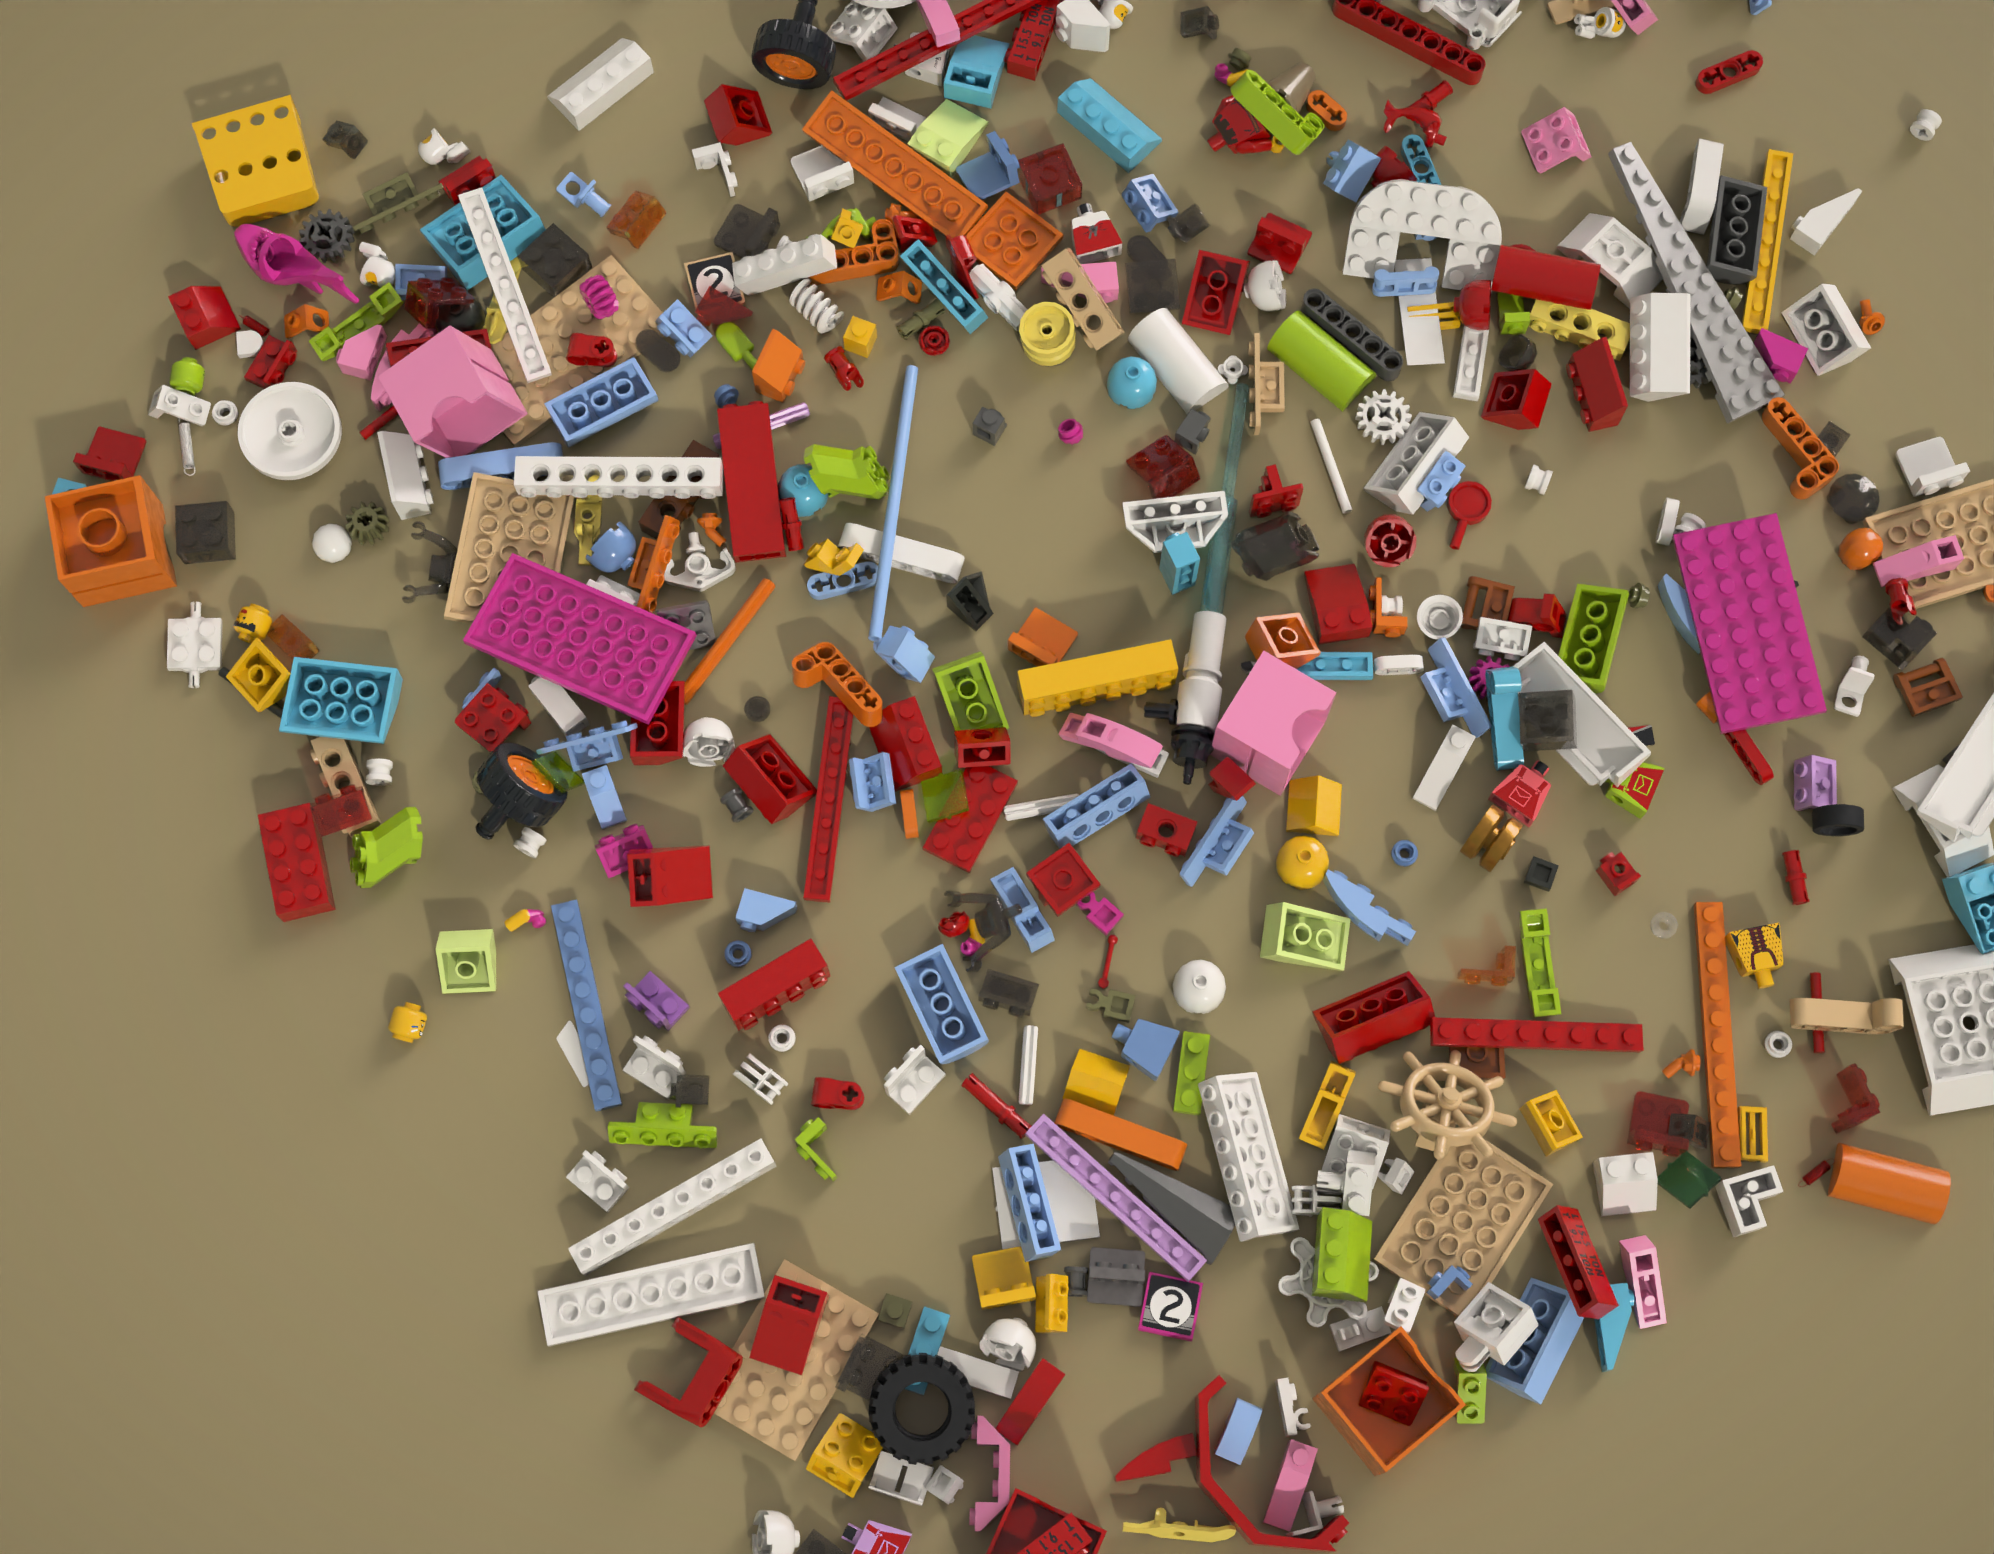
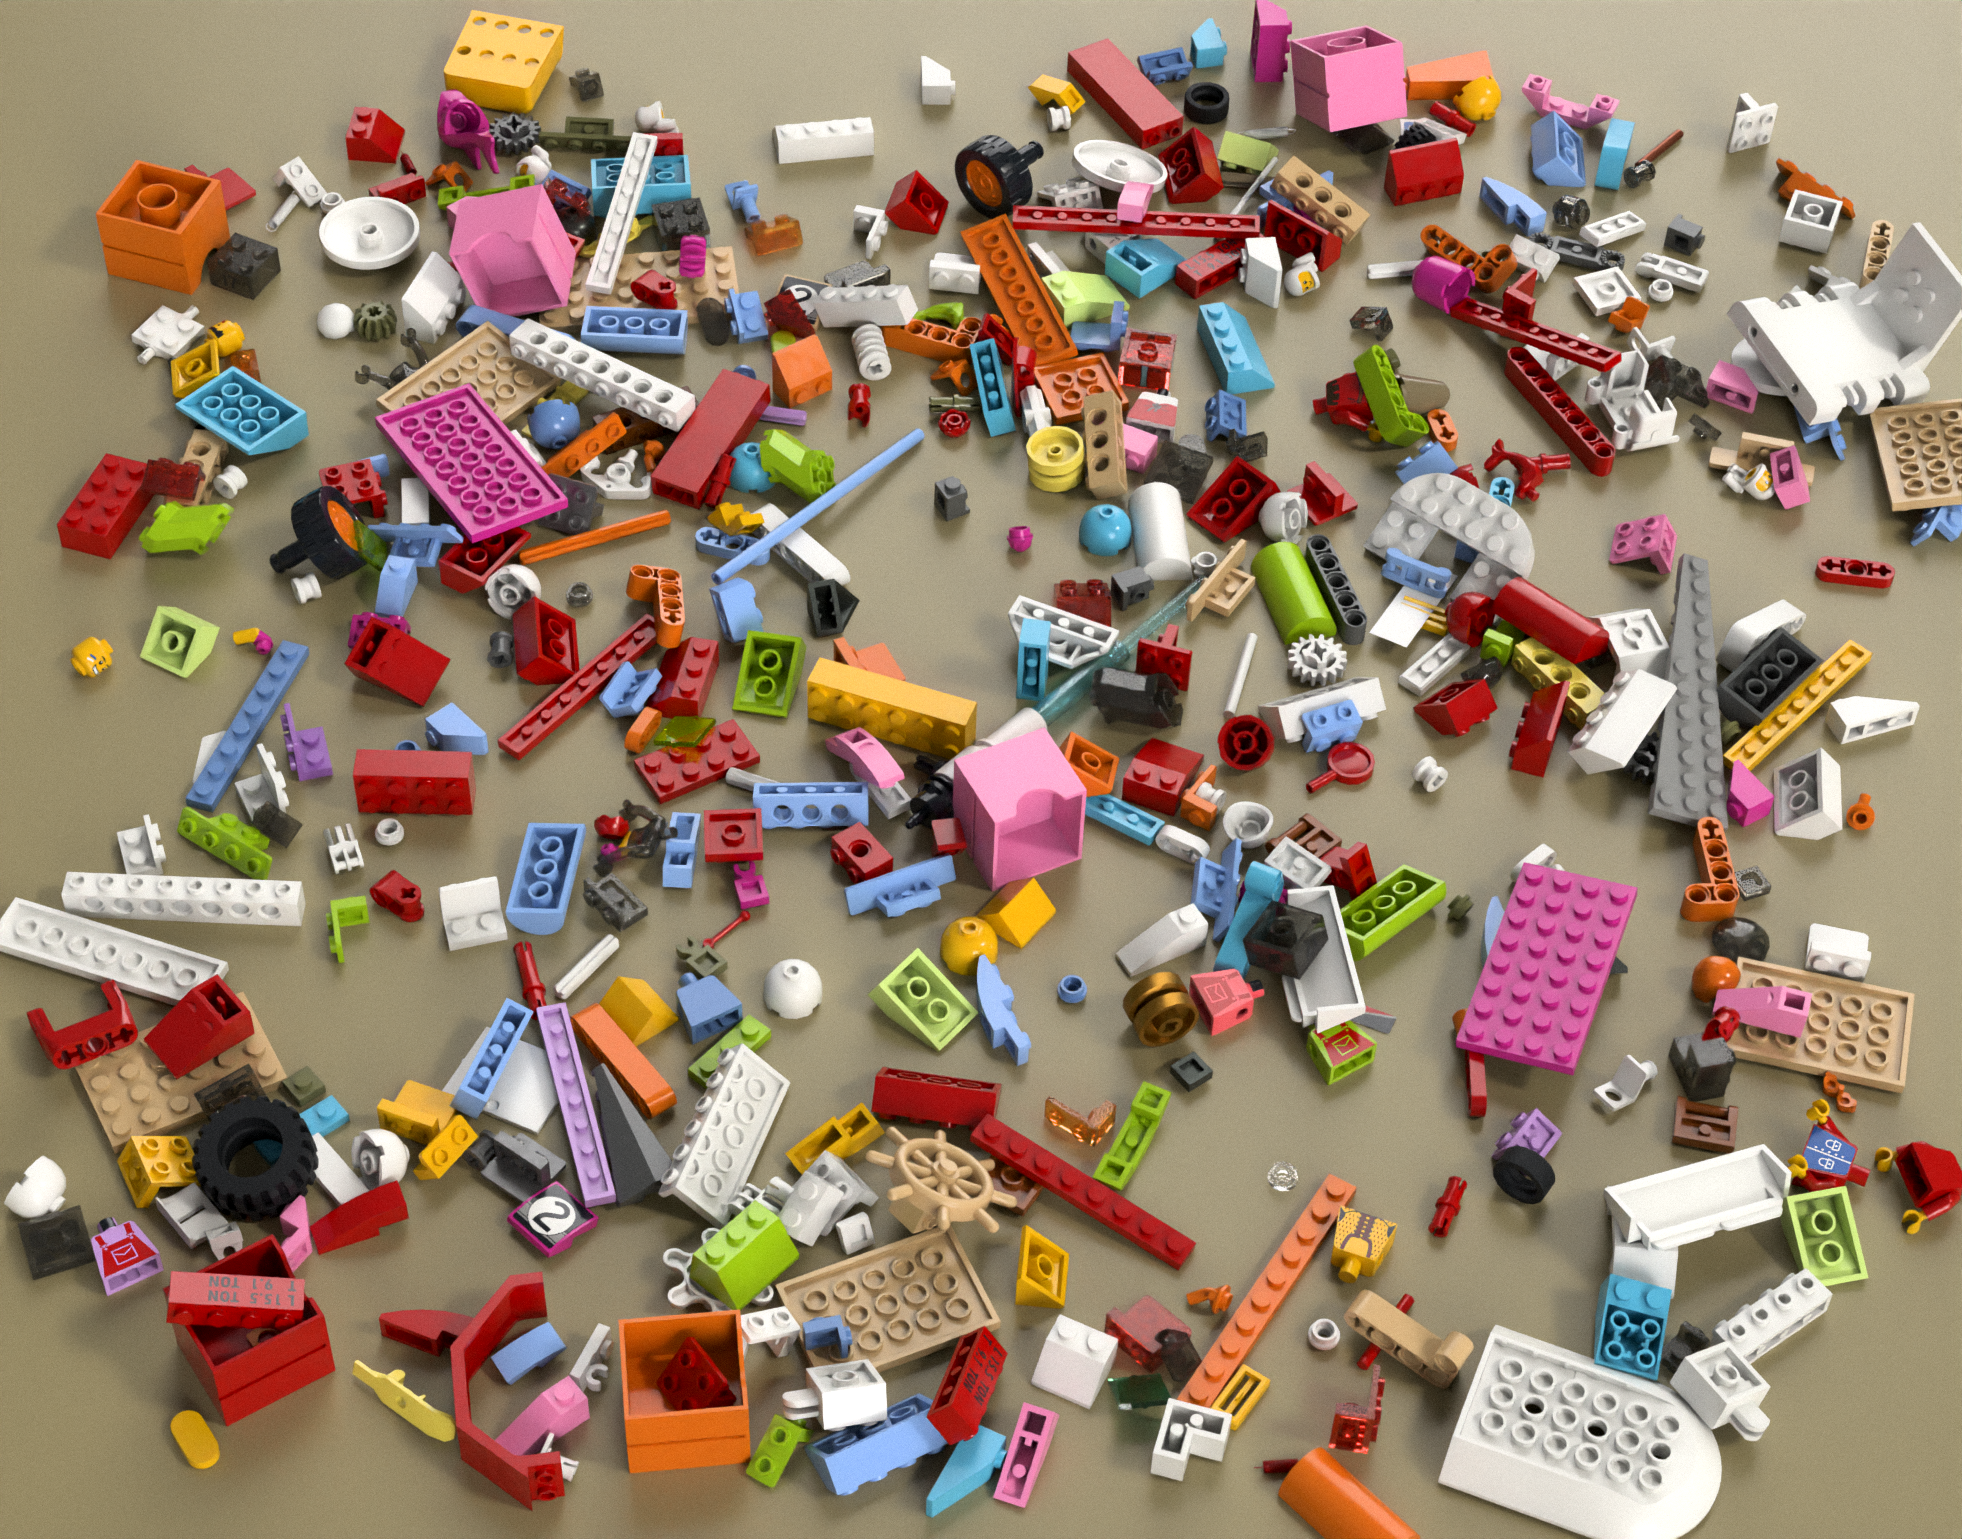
camera: 30 degrees right, 25 degrees down
lime head [169,357,205,396] -> none
white tile [236,330,264,358] -> none
yellow bracket [831,208,863,248] -> none
yellow brick [843,316,877,358] -> none
red brick [954,727,1011,768] -> none
red brick [1596,852,1641,896] -> none

